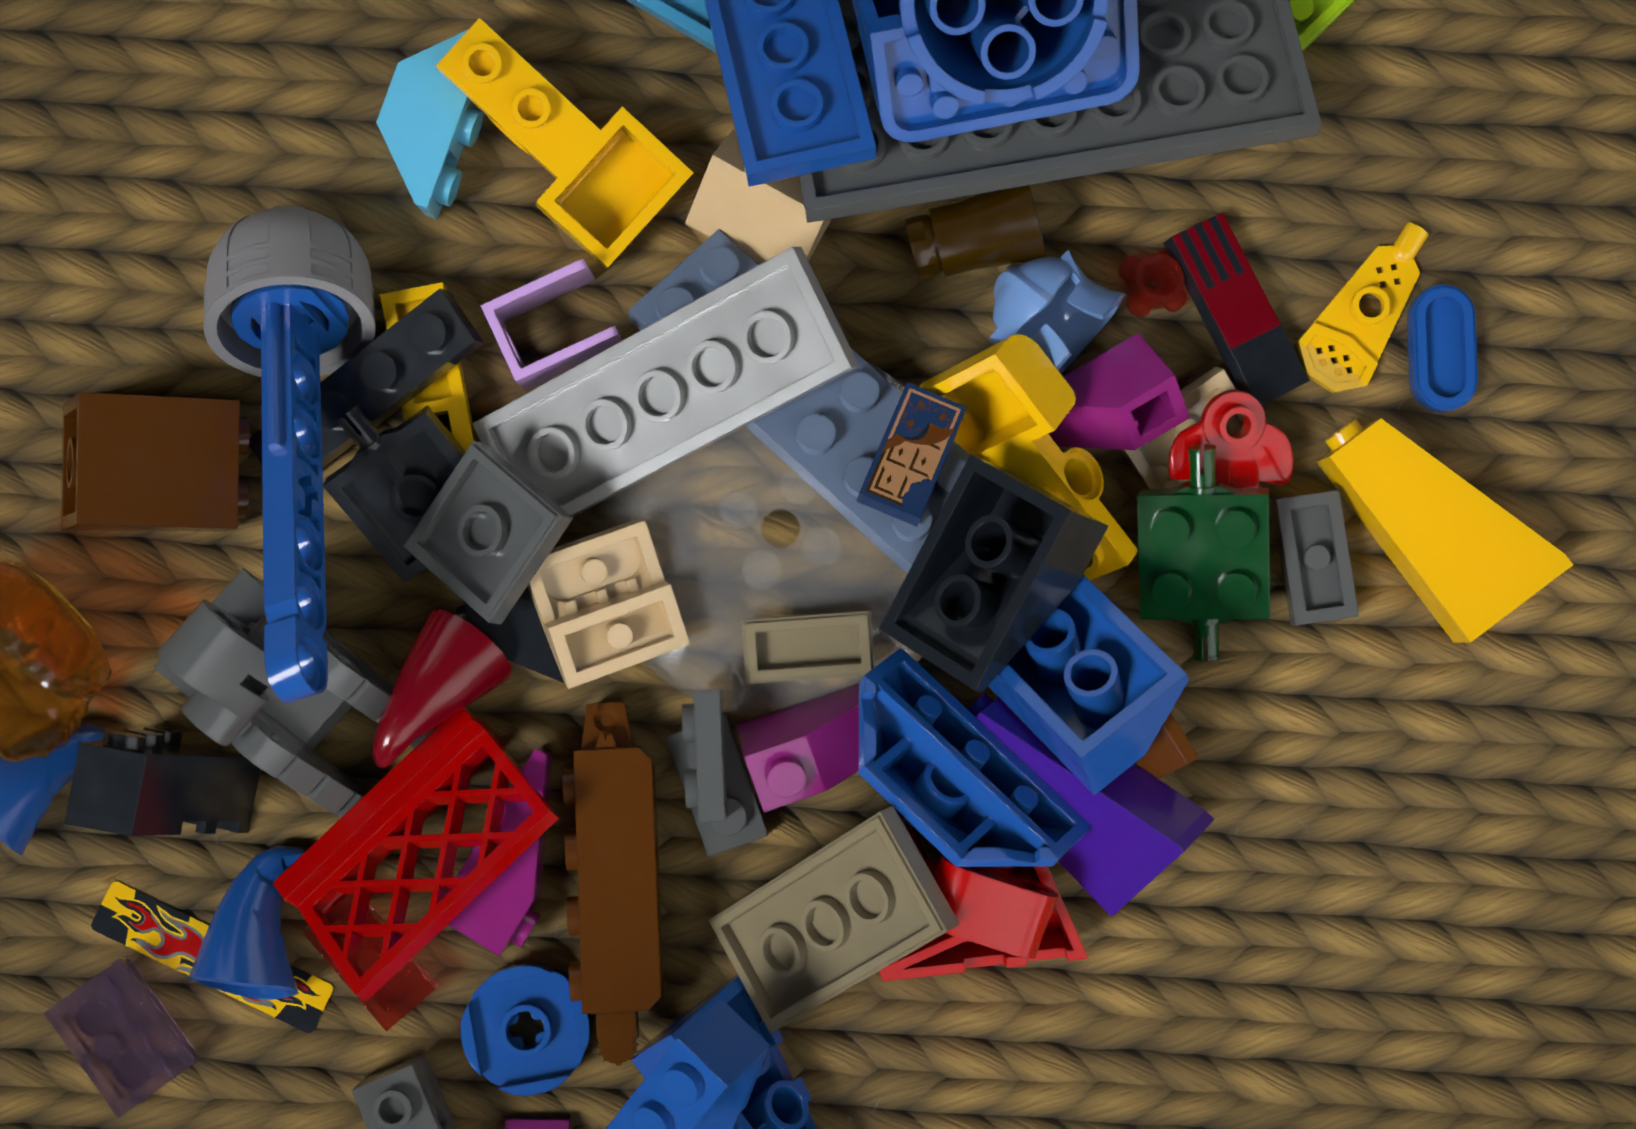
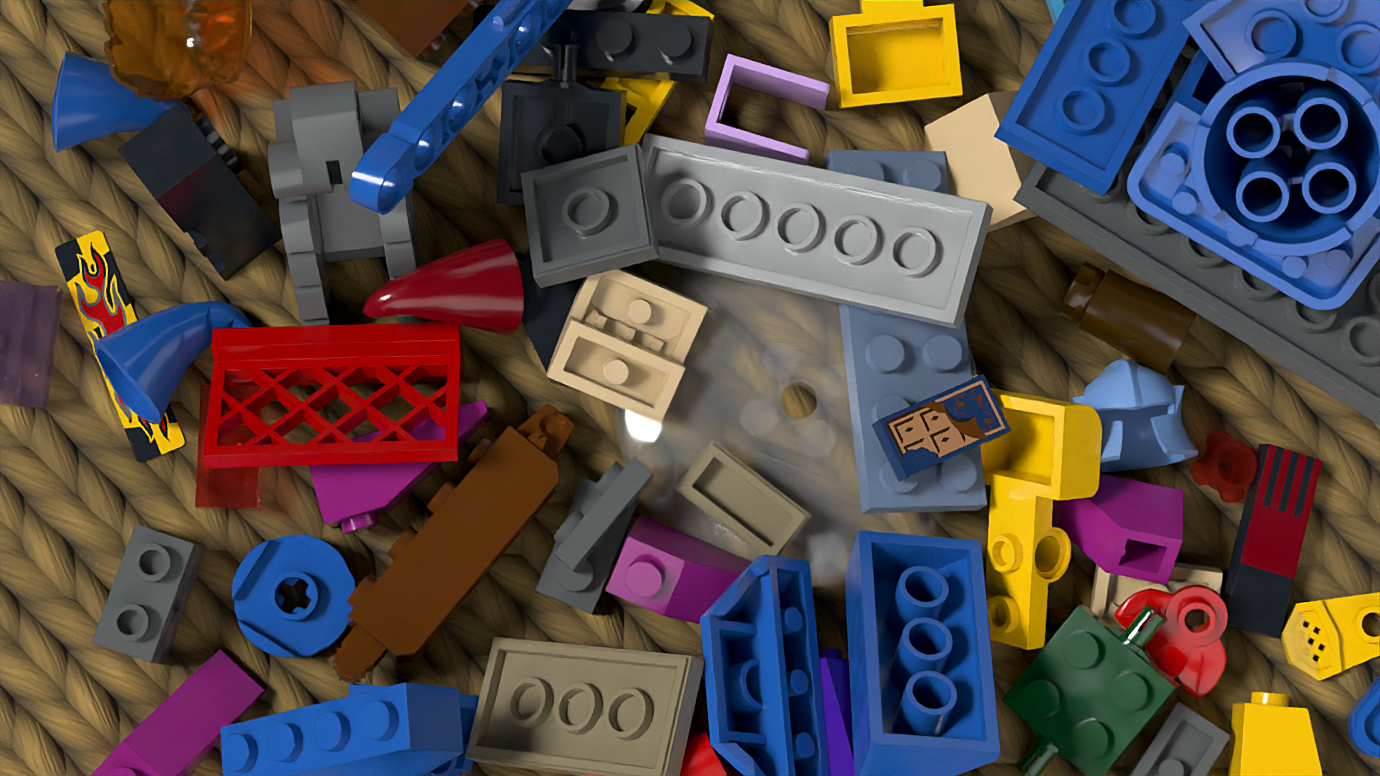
camera: 40 degrees right, 5 degrees down
black slope [879,454,1108,692] -> none

